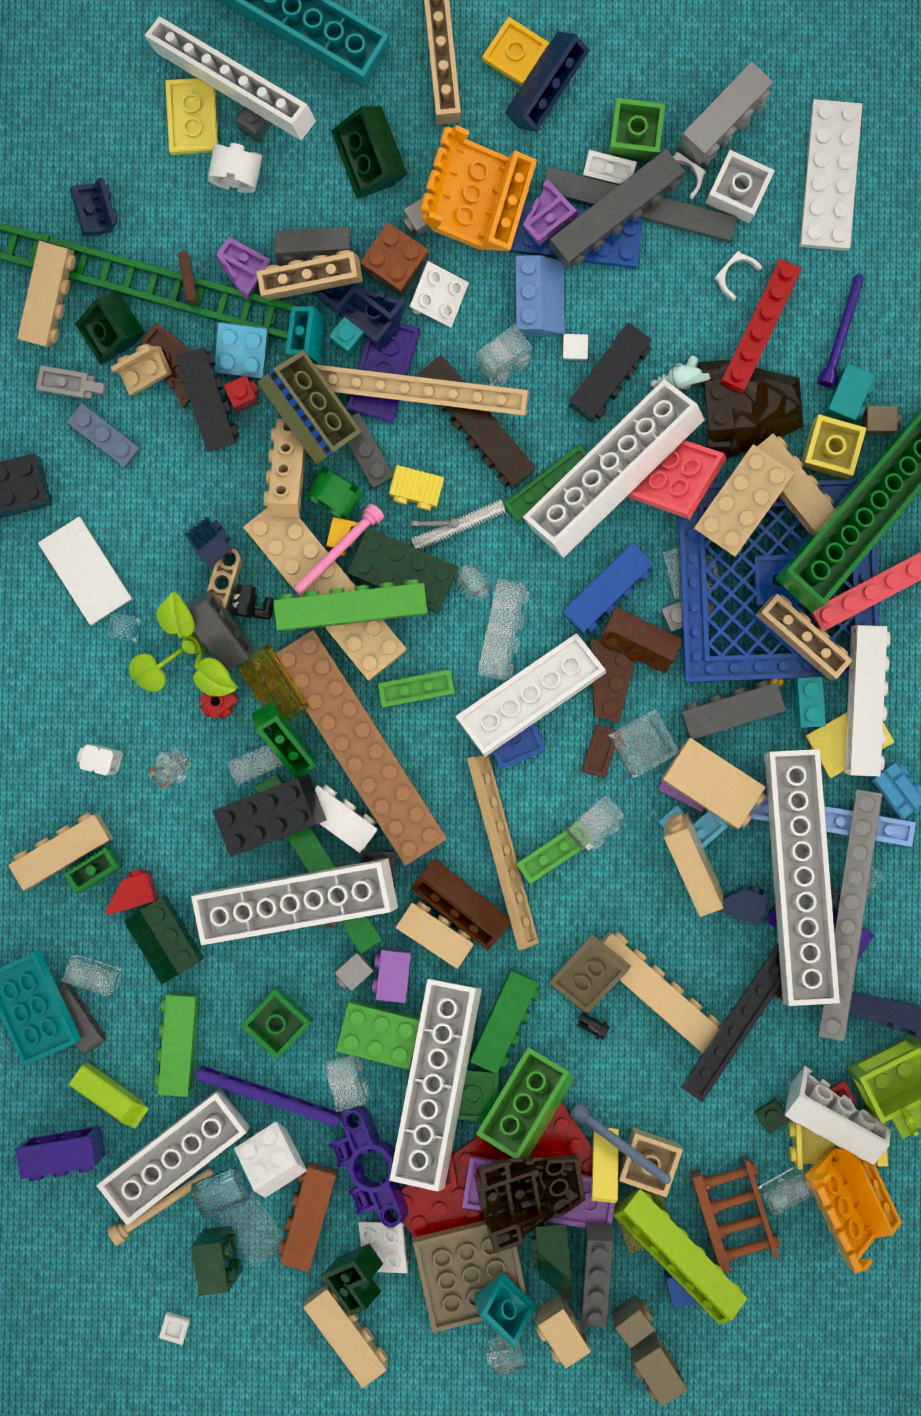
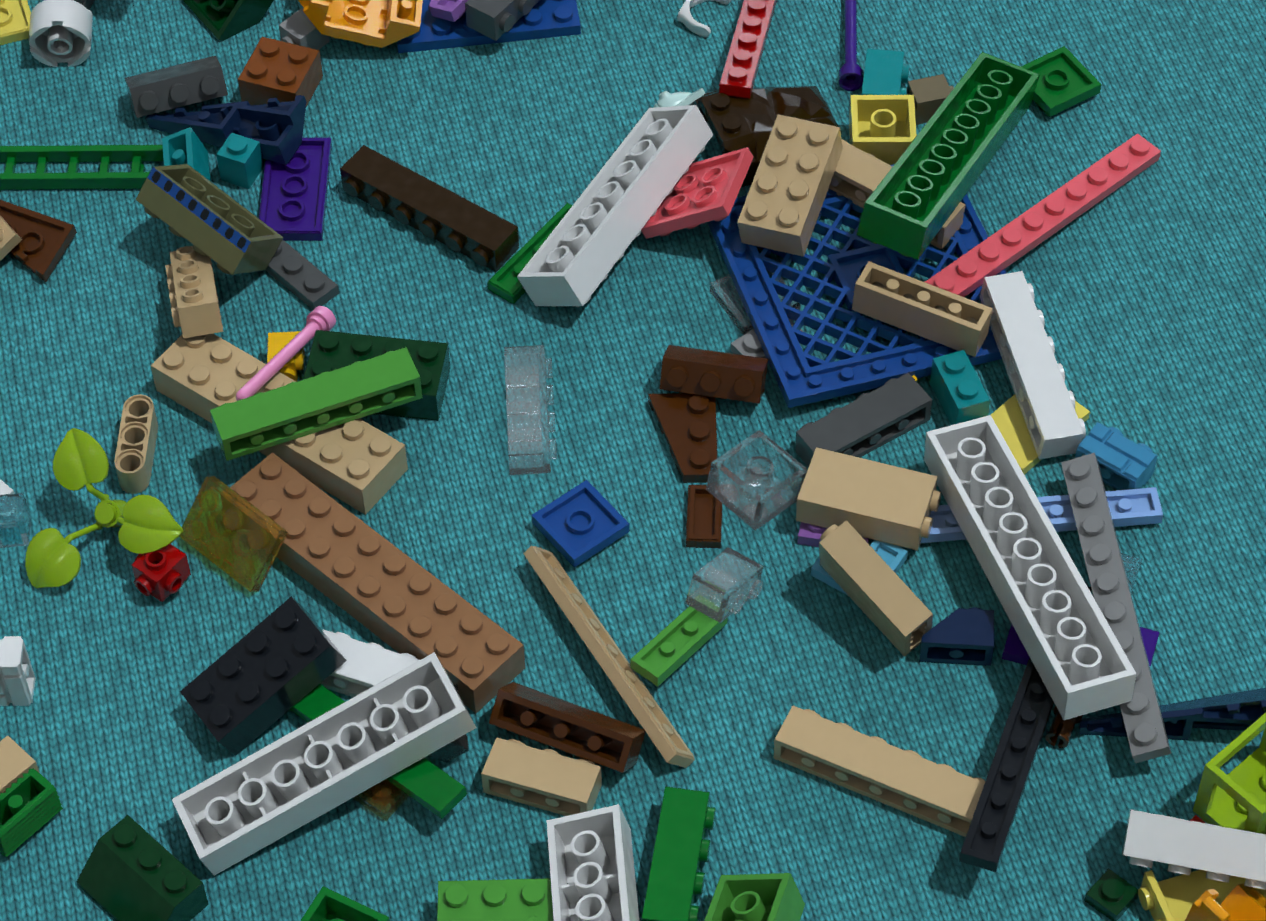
camera: 20 degrees left, 35 degrees down
red slope [106,868,159,915] -> none
clear brick [148,747,193,791] -> none
black brick [176,347,239,452] -> none
reddish brown tile [178,251,199,307] -> none
dark blue brick [185,517,232,568] -> none
dark grey brick [186,590,253,670] -> none
medium azure plate [214,322,268,378] -> none
medium lavender wing [216,236,271,300] -> none
red brick [224,375,260,413] -> none
clear brick [227,745,285,786] -> none
black piece [230,585,274,620] -> none
green brick [252,701,317,778] -> none
tan brick [257,250,363,301] -> none
green brick [307,466,365,519] -> none
tan plate [314,364,529,416] -> none
light grey brick [335,950,375,991] -> none
medium lavender brick [372,947,411,1003] -> none
bright green plate [378,669,455,708] -> none
light yellow brick [389,465,444,511] -> none
white hinge [409,261,469,328] -> none
light grey hinge [410,518,459,528] -> none
white axle [412,500,506,550] -> none
clear head [455,564,492,601] -> none
white plate [456,633,606,757] -> none
clear brick [474,324,533,386] -> none
medium blue slope [515,255,565,336] -> none
dark tan plate [549,934,631,1014] -> none
blue brick [561,543,654,634] -> none
white tile [563,334,588,361] -> none
black brick [568,322,652,423] -> none
black pin [577,1012,610,1040] -> none

